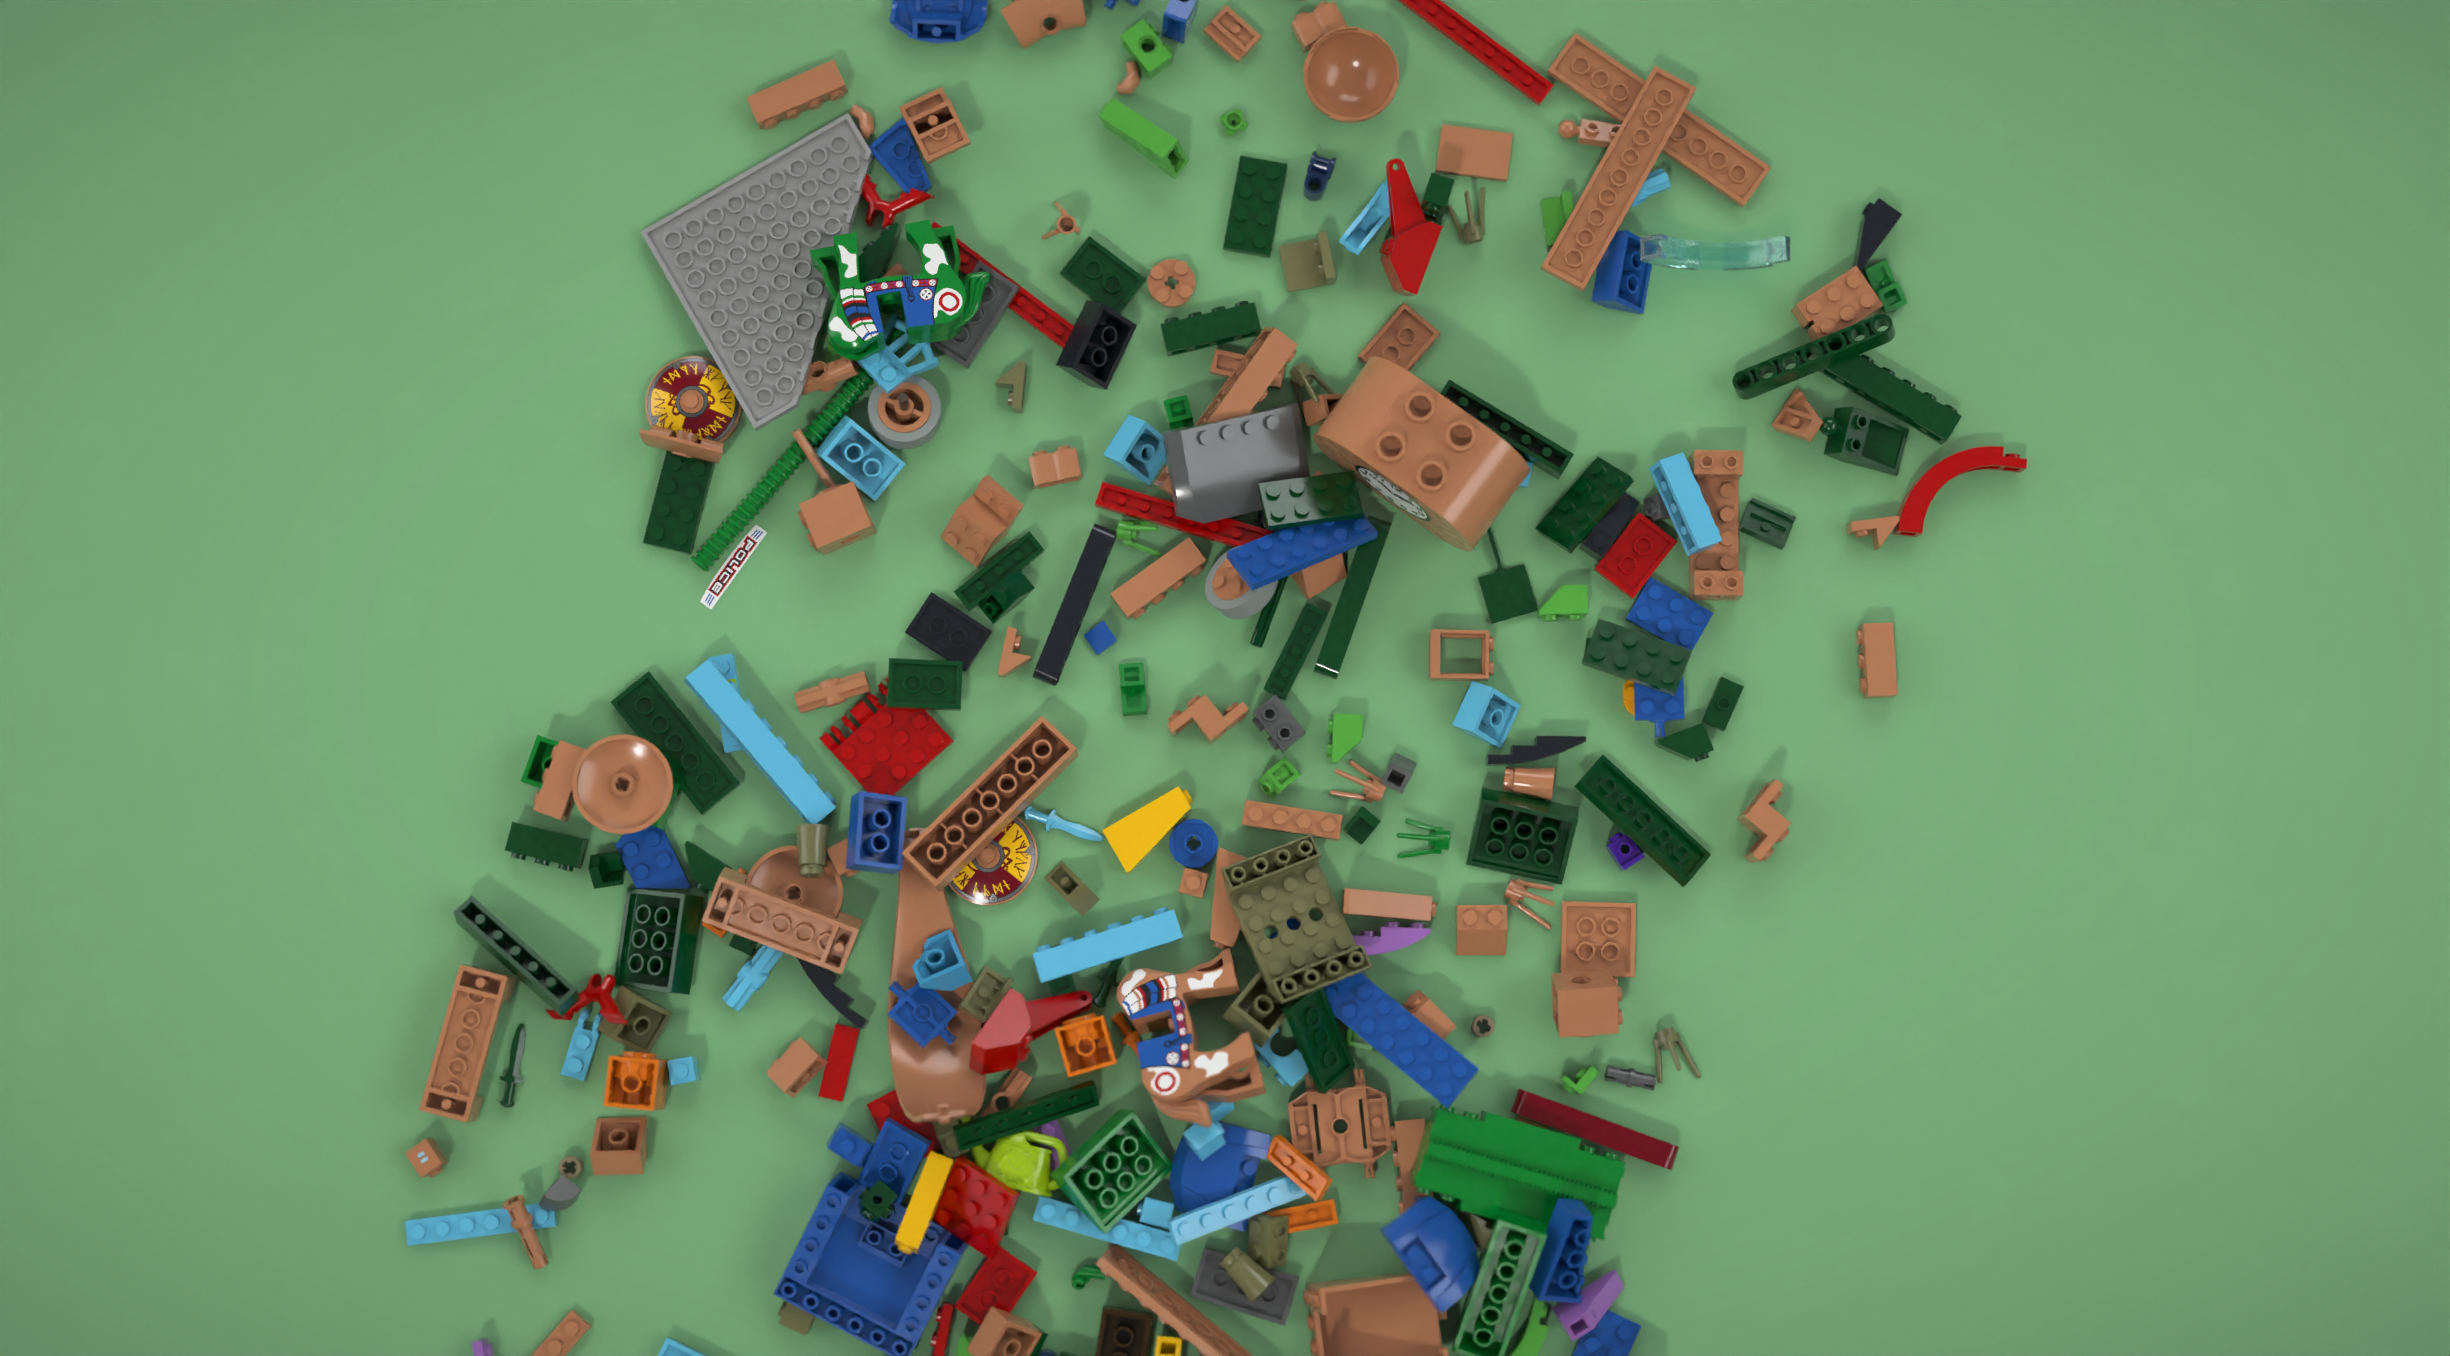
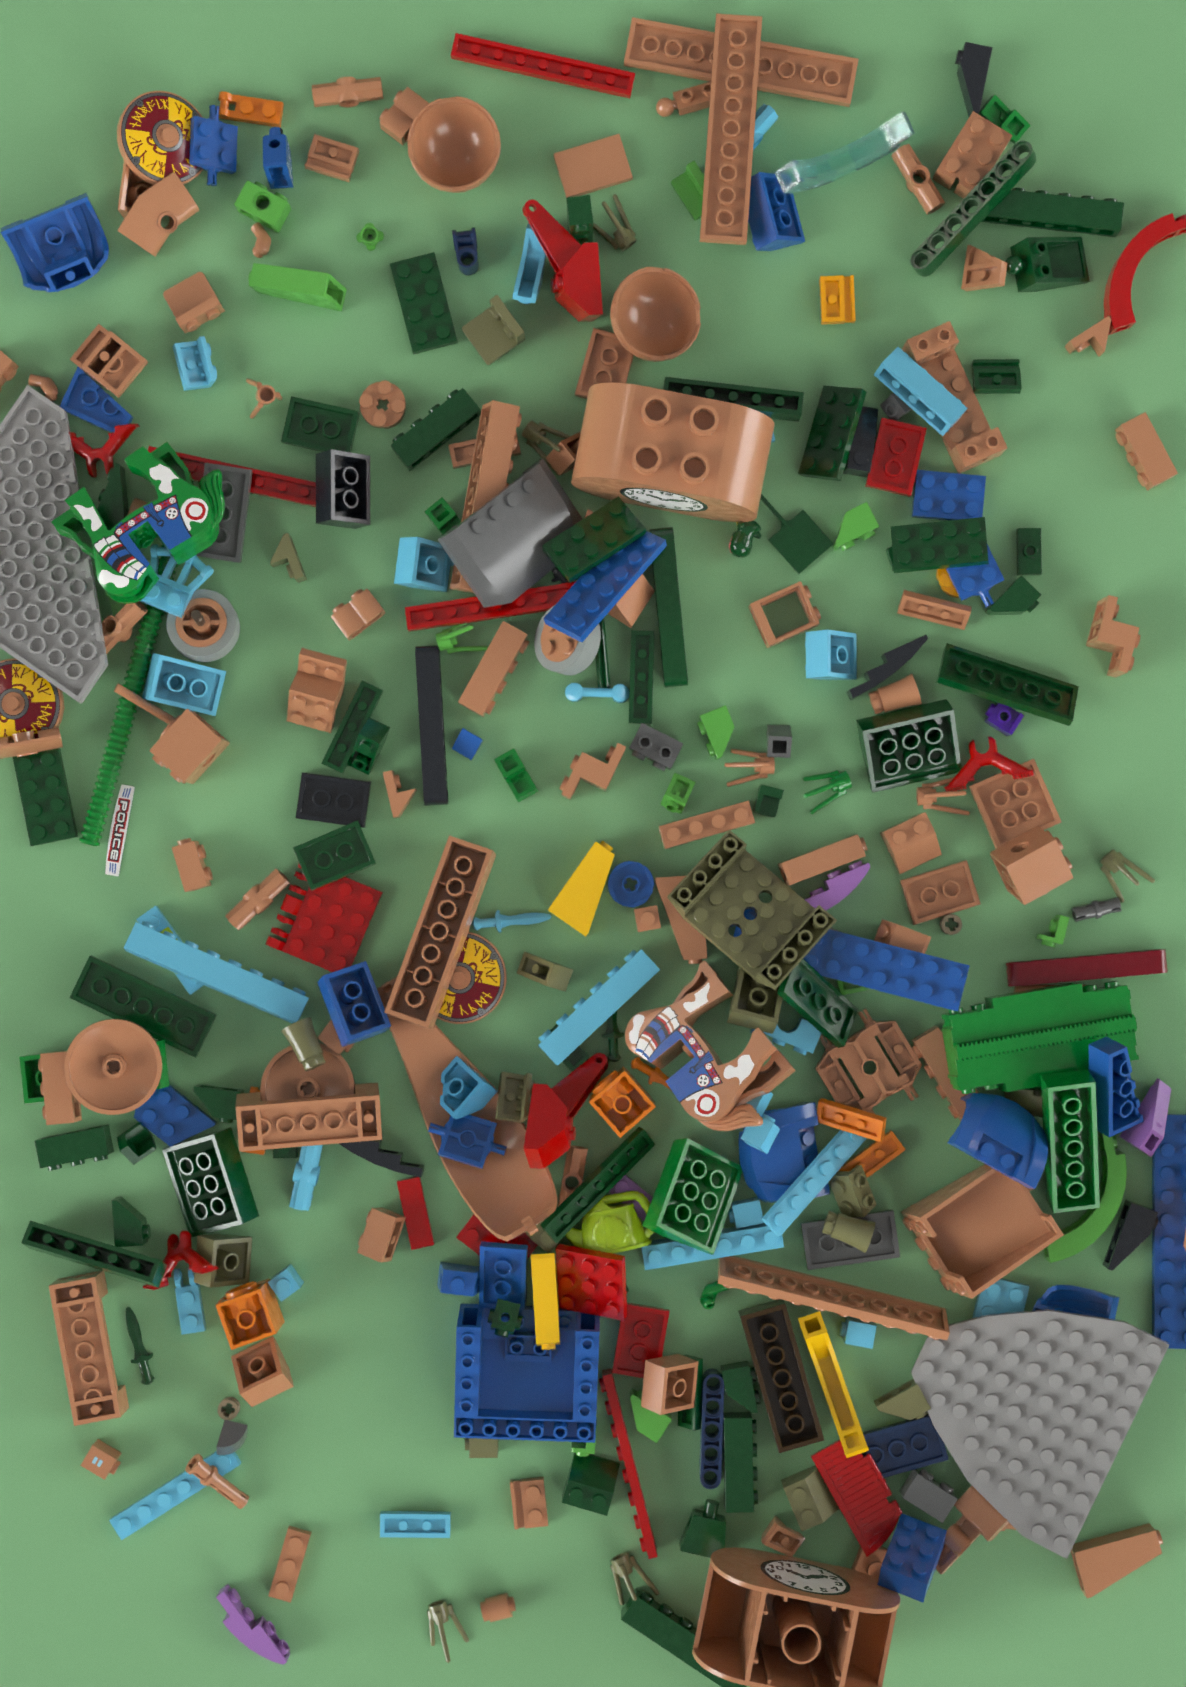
camera: 25 degrees left, 5 degrees up
none -> dark green slope [112,1197,151,1247]
none -> nougat bracket [163,272,225,334]
none -> medium azure bracket [172,336,217,391]
none -> nougat brick [172,838,213,892]
none -> medium azure bar [565,683,629,703]
none -> nougat piece [610,266,701,362]
none -> dark green animal [729,521,761,558]
none -> light orange plate [819,275,856,325]
none -> nougat piece [891,144,945,215]
none -> nougat plate [897,590,972,630]
none -> nougat tile [900,860,981,925]
none -> red piece [944,736,1034,792]

